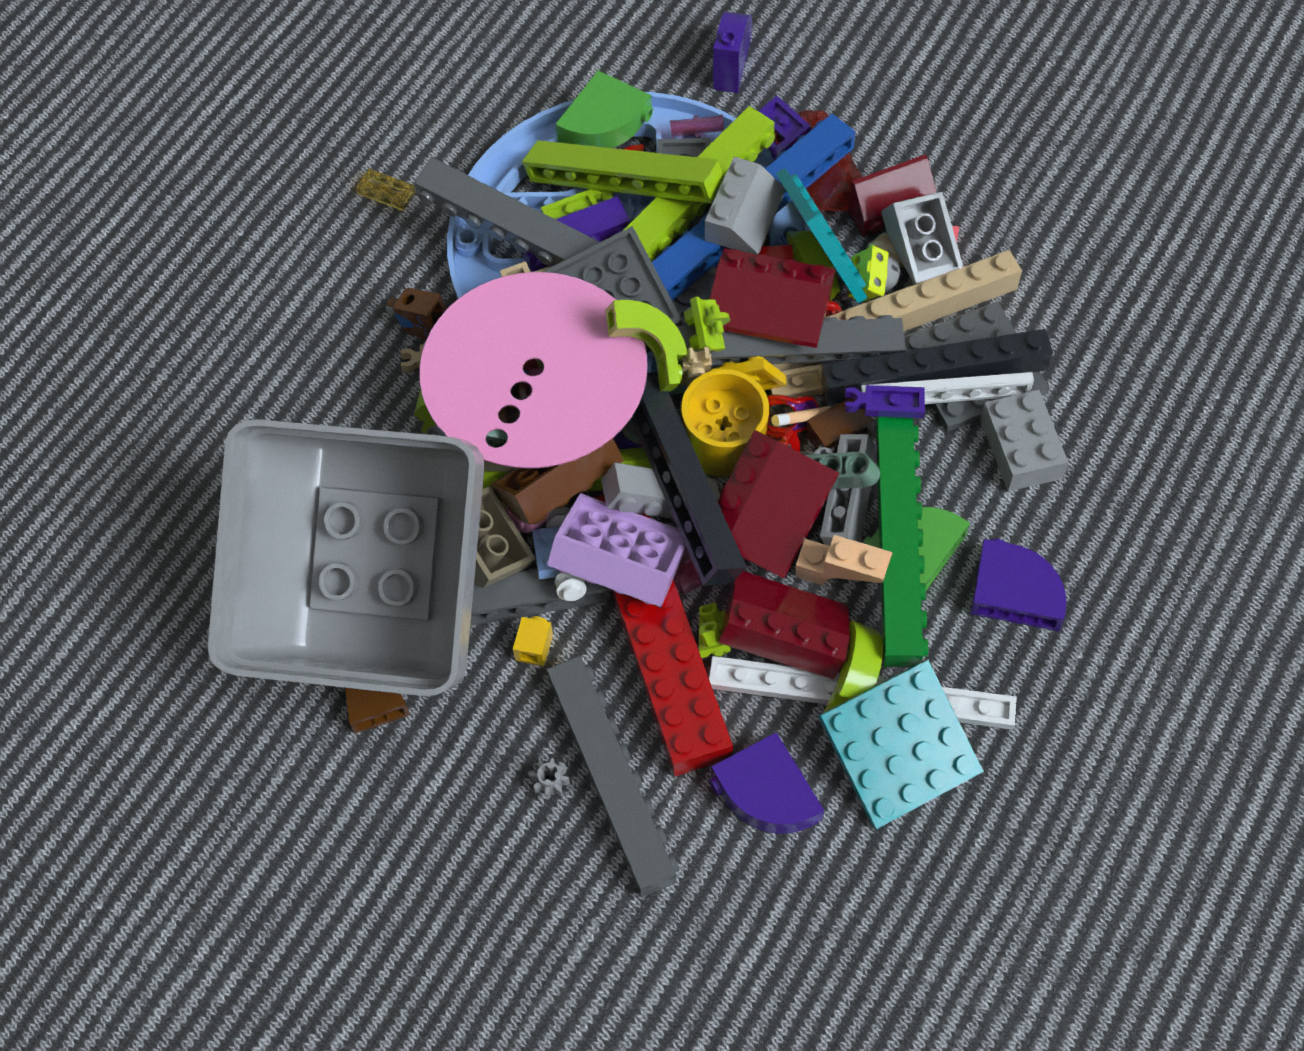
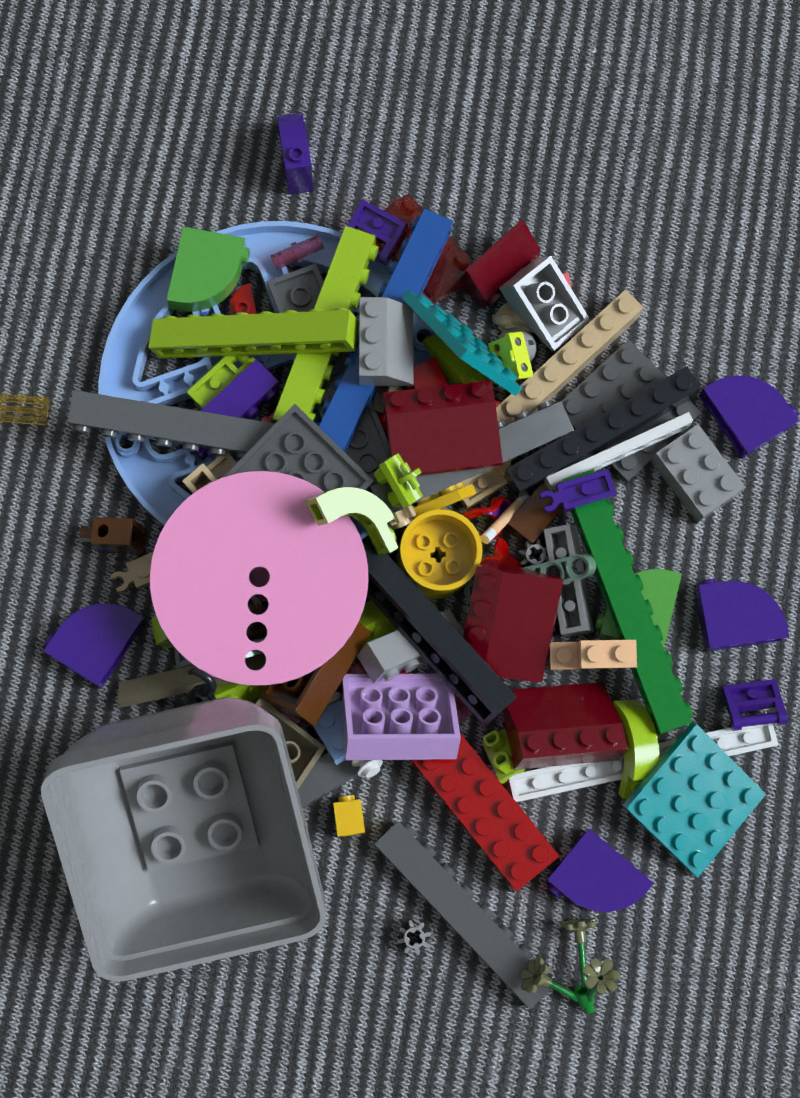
camera: 30 degrees left, 15 degrees up
none -> dark purple brick [44,603,147,689]
none -> olive plant [519,918,620,1014]
none -> dark purple brick [699,375,799,459]
none -> dark purple plate [722,679,788,731]

